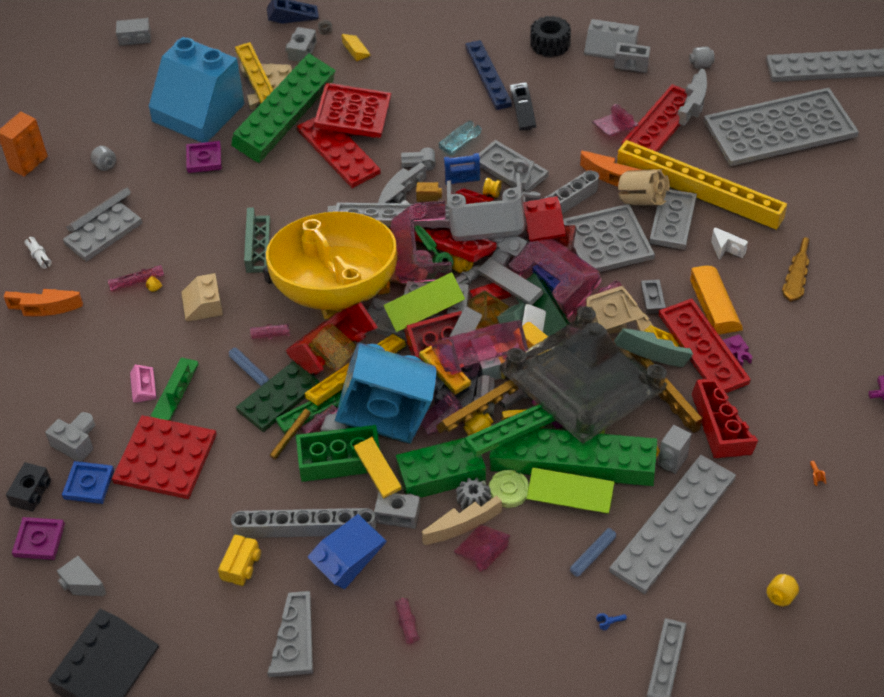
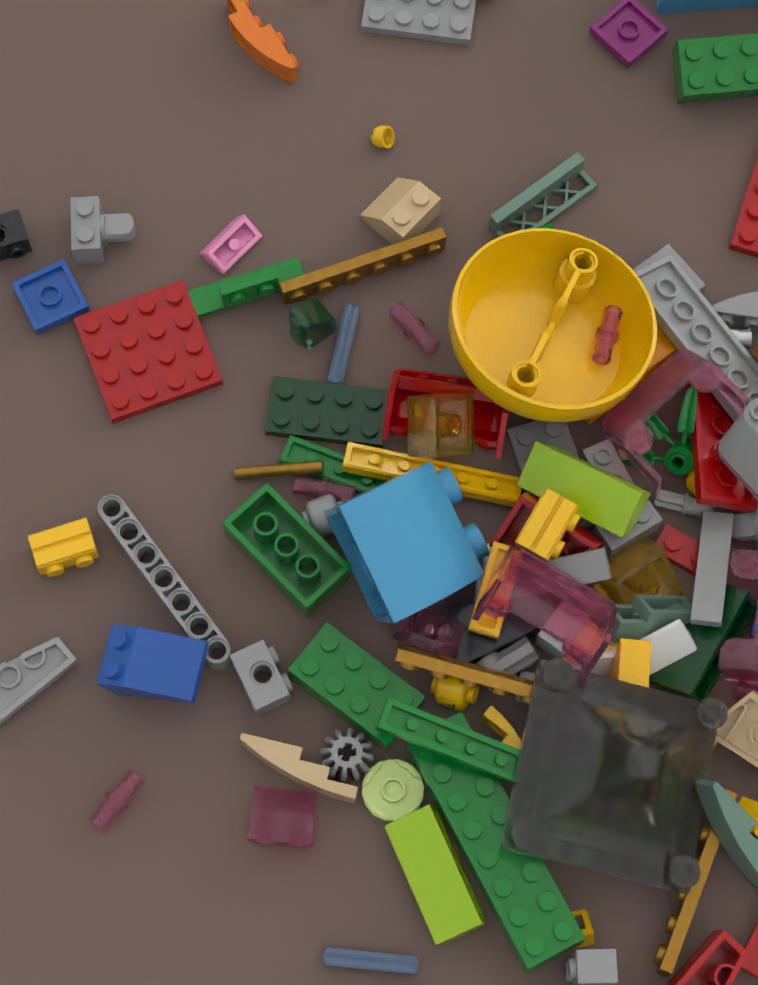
camera: 50 degrees right, 20 degrees up
clear pink pin [108,265,164,291] -> none
yellow tile [354,437,402,499] -> none
none -> pearl gold plate [279,227,446,305]
none -> clear green slope [288,298,336,351]
none -> yellow brick [515,488,581,563]
none -> pin [592,305,623,365]

